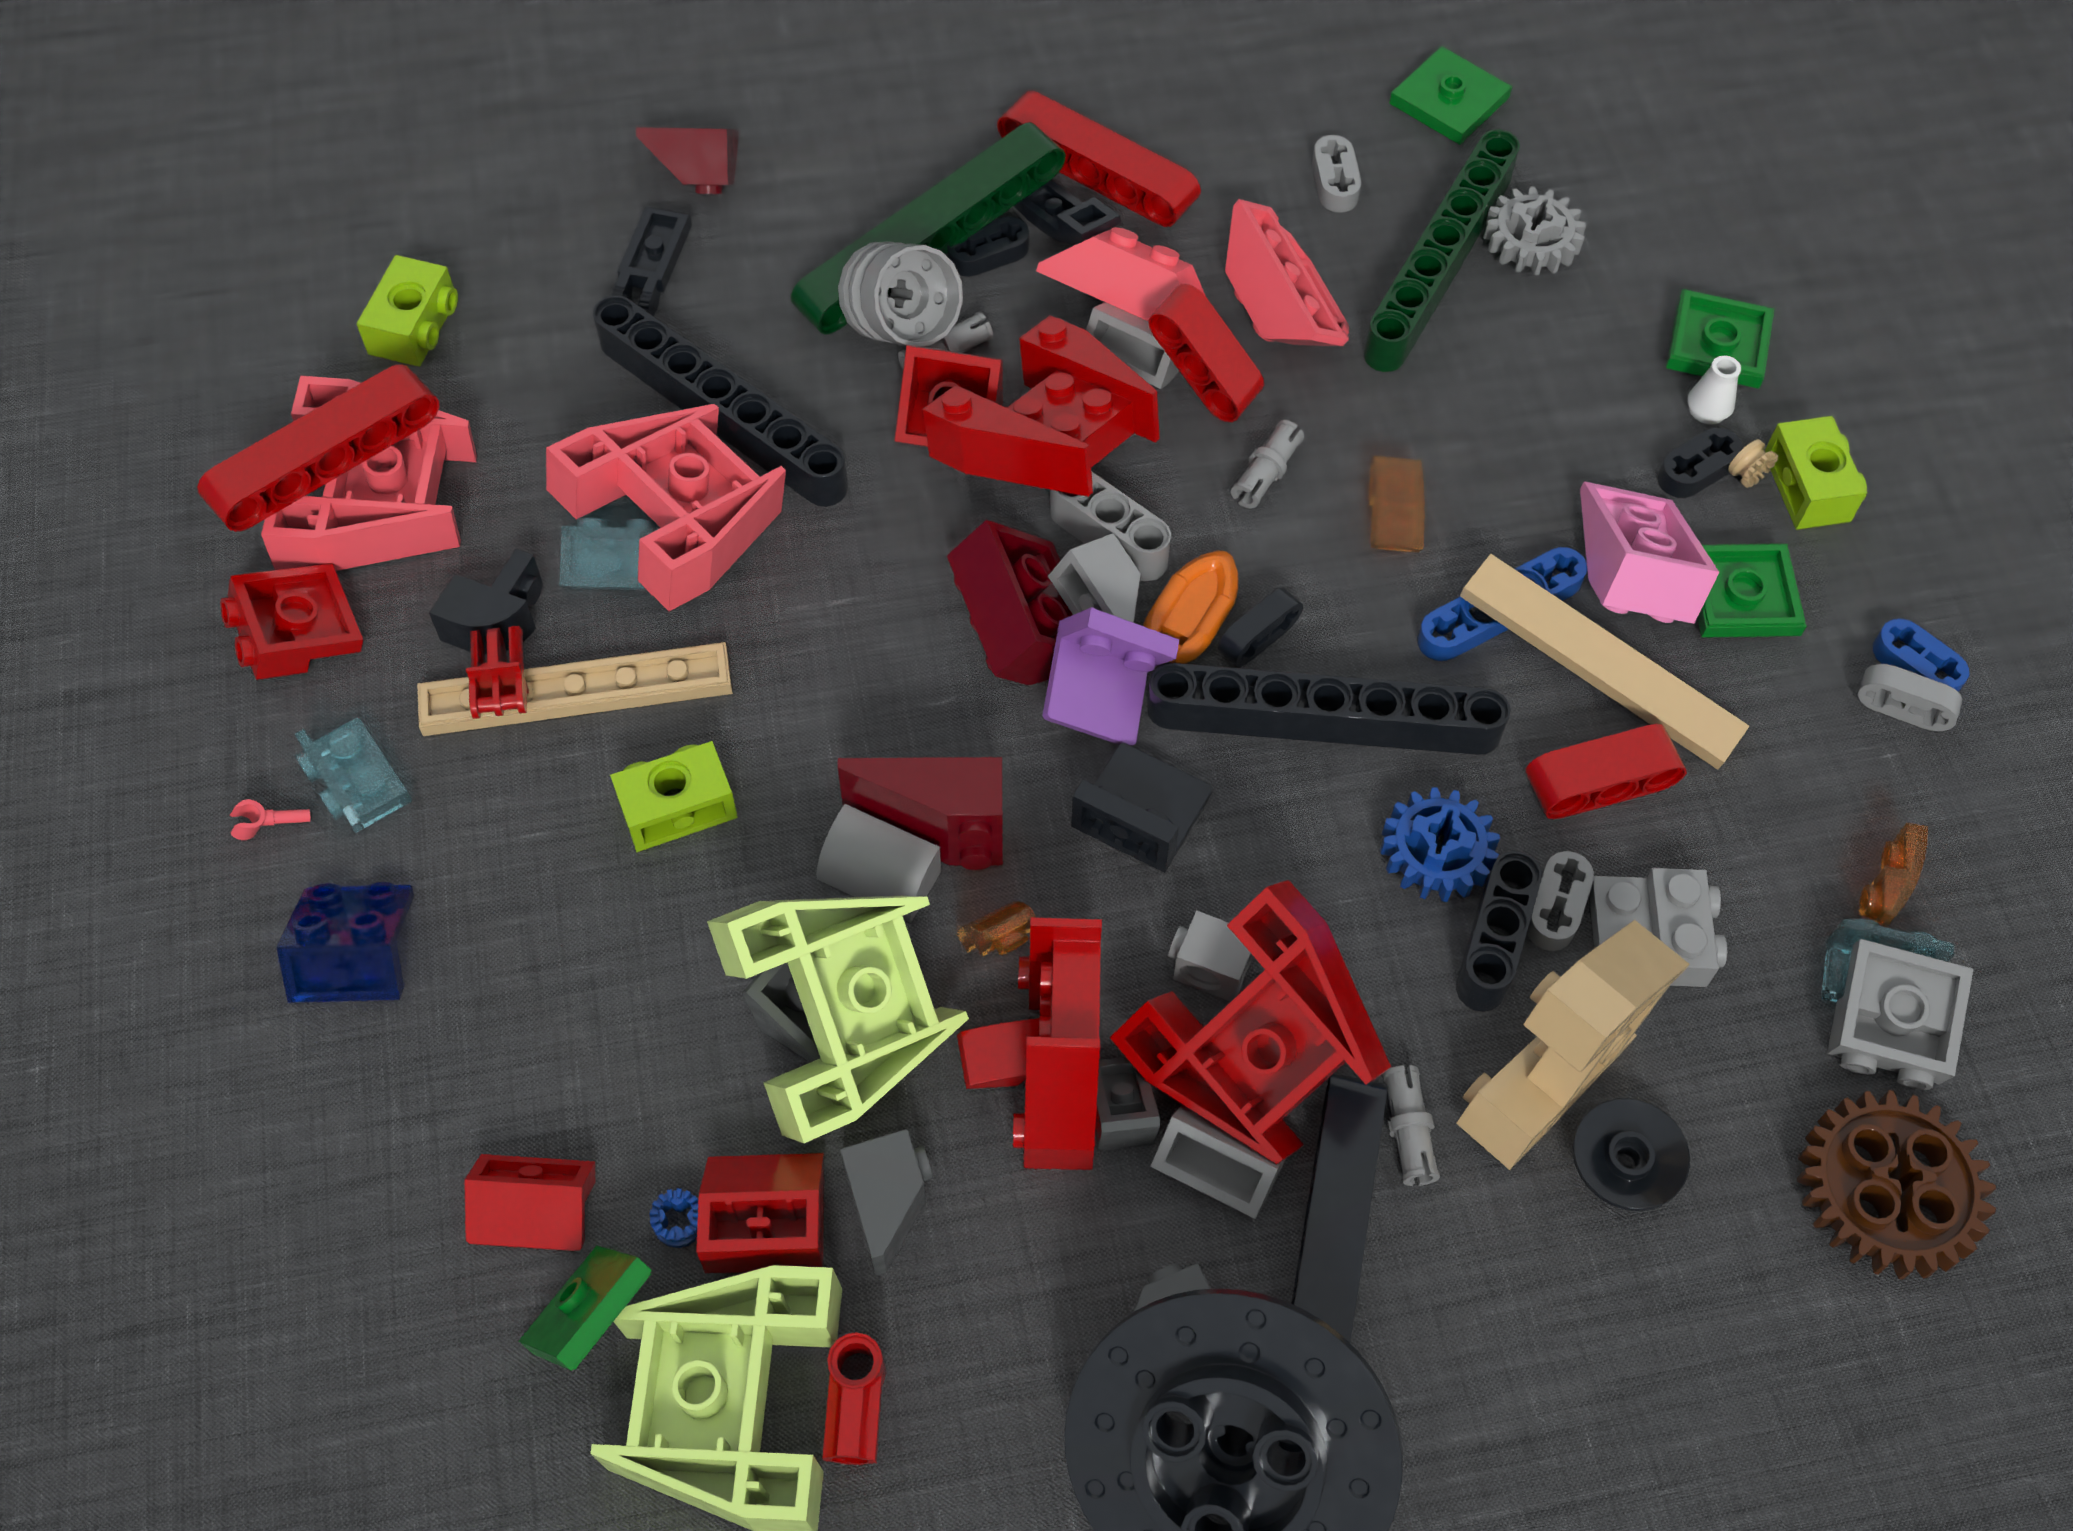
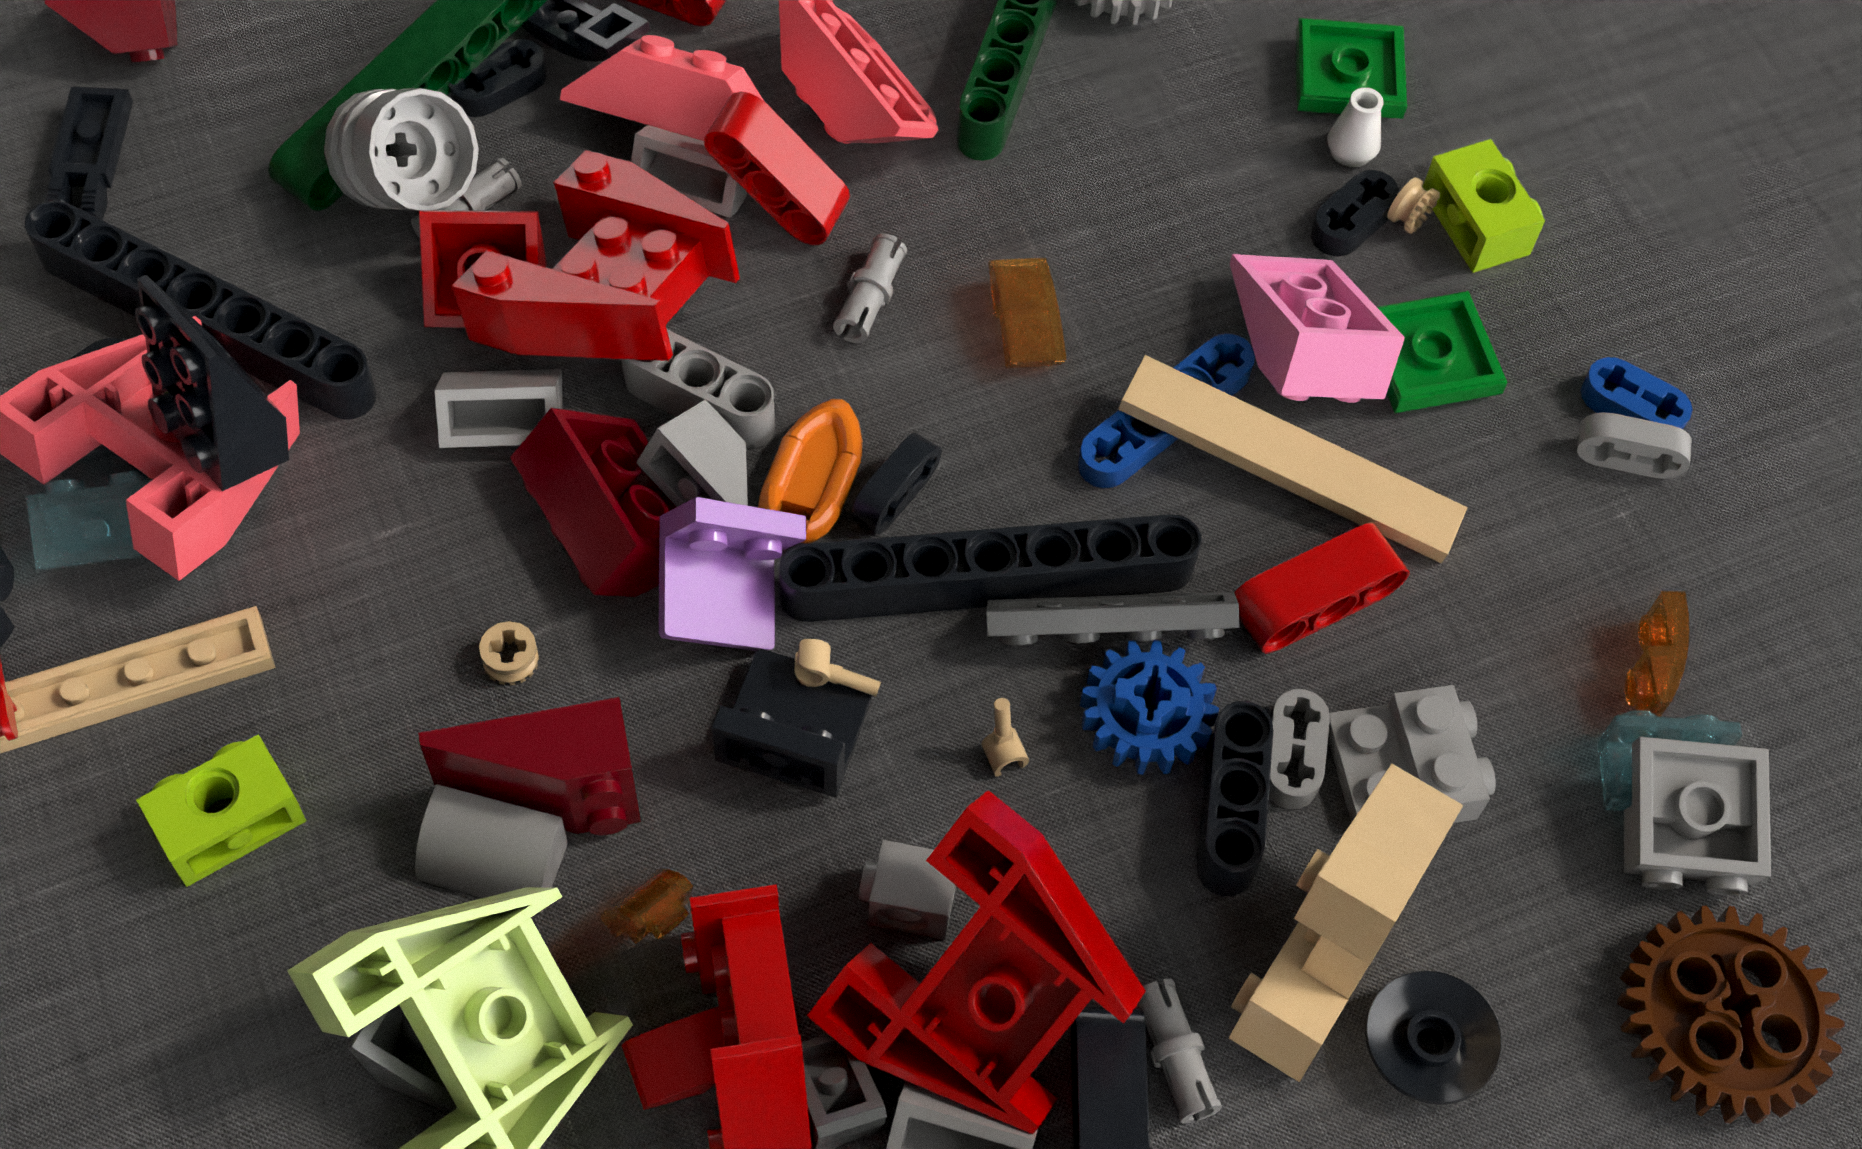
camera: 15 degrees left, 0 degrees up
none -> black slope [135,275,289,491]
none -> light grey brick [434,369,563,448]
none -> tan bush [479,621,539,686]
none -> tan hand [794,639,881,697]
none -> tan hand [981,698,1029,777]
none -> dark grey plate [986,591,1239,645]

